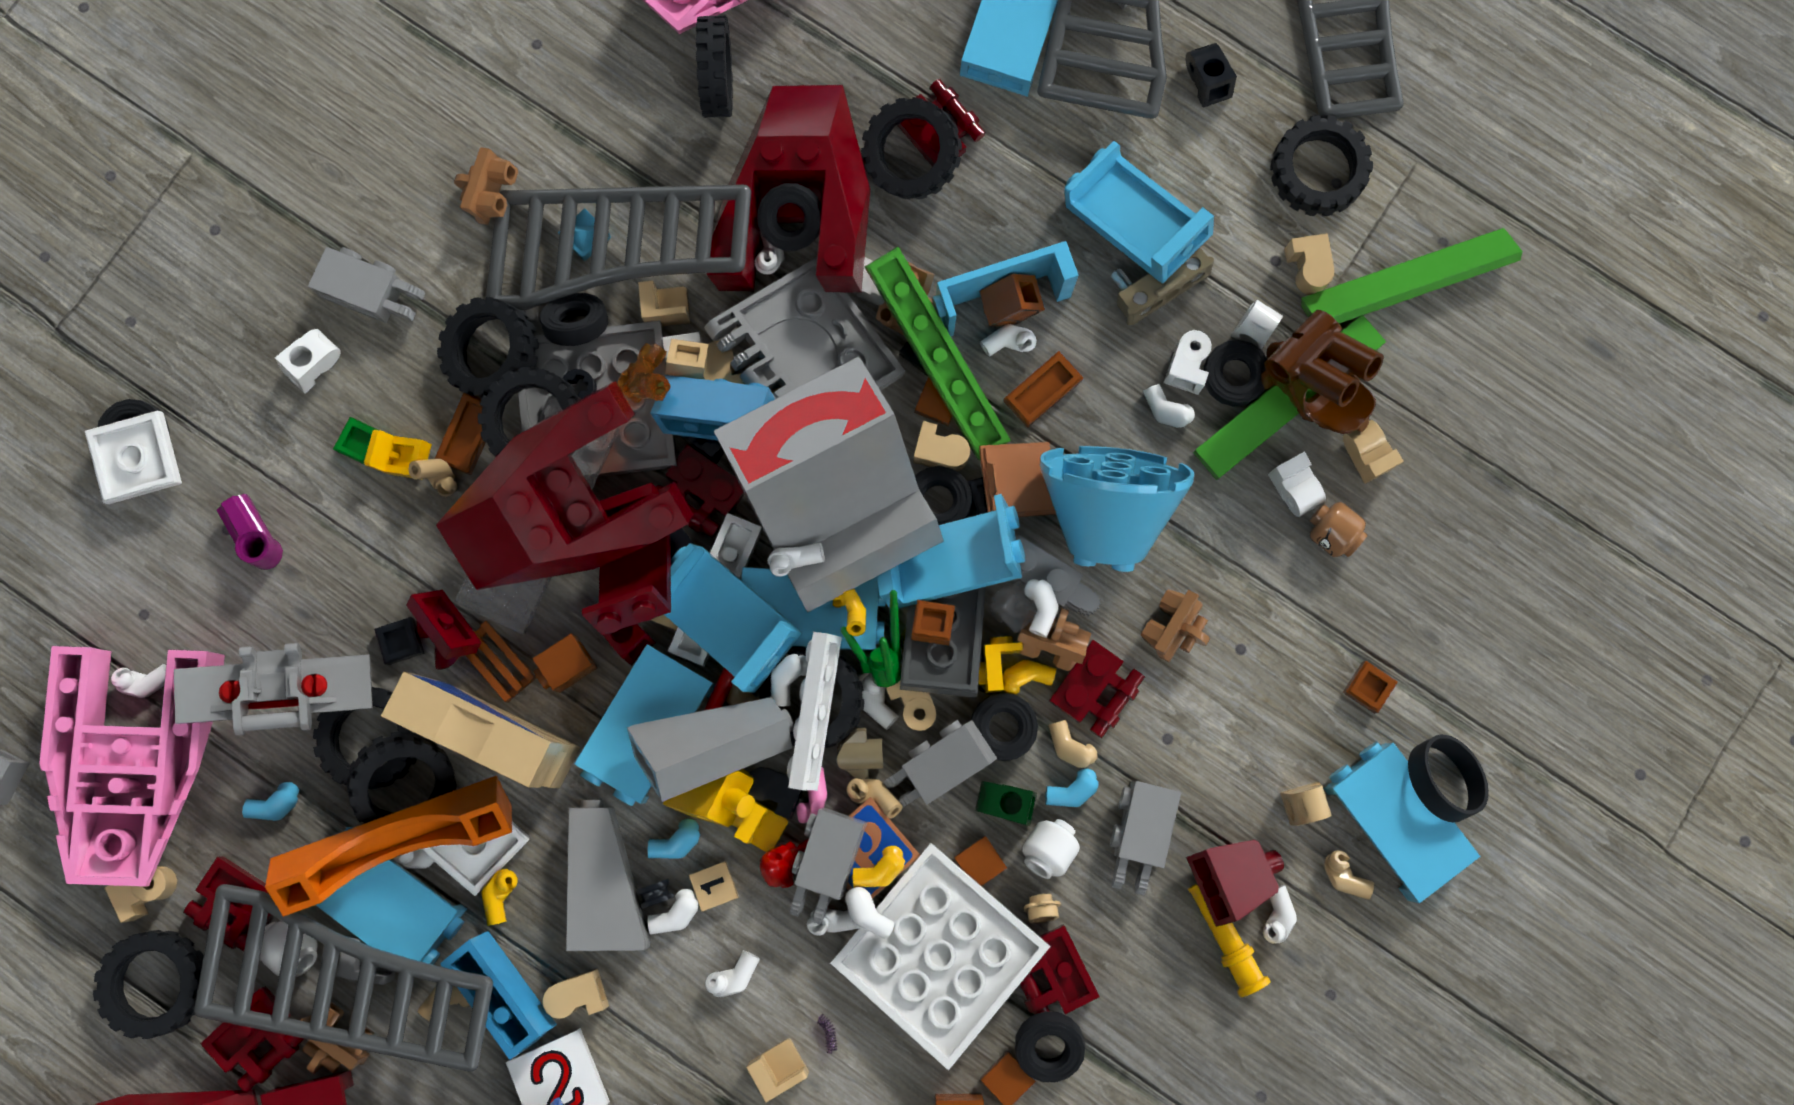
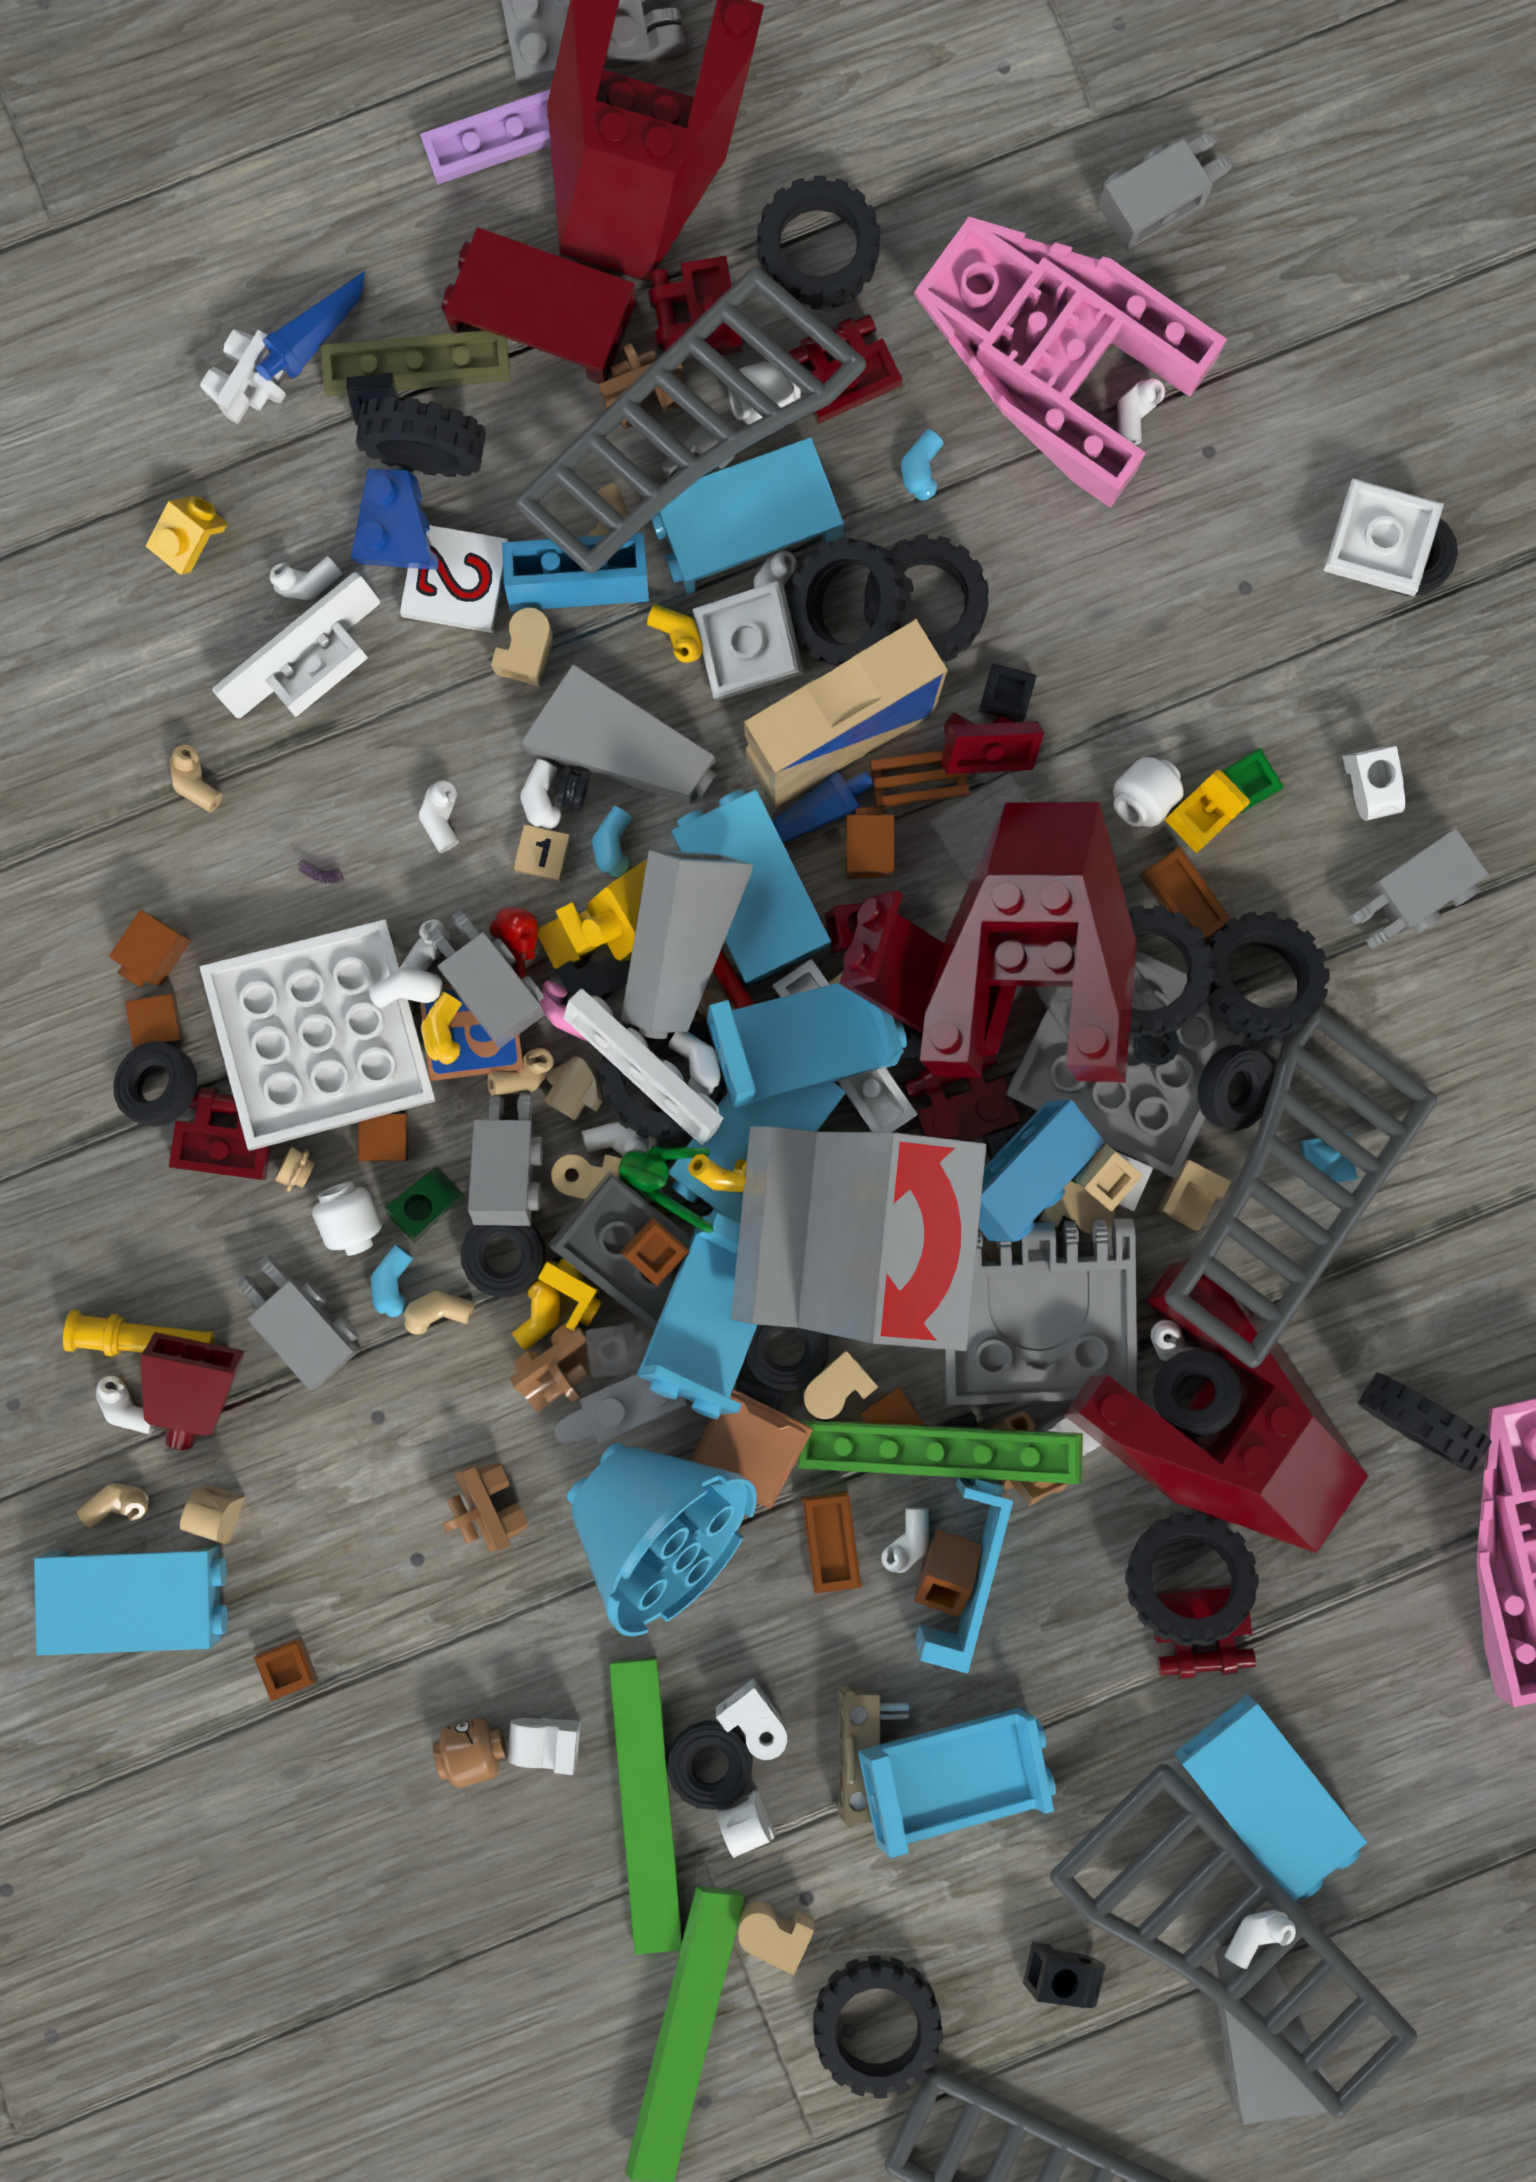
camera: 130 degrees right, 5 degrees up
tan leg [105,866,177,923] -> none
light grey piece [174,643,373,736] -> none
magenta piece [216,494,283,570] -> none
orange arch [265,775,512,917] -> none
tan arm [408,459,458,497] -> none
medium nougat hips [454,147,518,225] -> none
clear orange bar [616,343,671,403] -> none
tan panel [746,1038,809,1103] -> none
white arm [767,543,825,577] -> none
white arm [1024,579,1058,638] -> none
dark red plate [1048,640,1145,739] -> none
white arm [1143,384,1195,428] -> none
reddish brown helmet [1261,310,1384,434] -> none
tan leg [1343,420,1404,484] -> none
black tyre [1408,734,1489,823] -> none
none -> blue bar [772,770,874,844]
none -> white head [1113,757,1184,827]

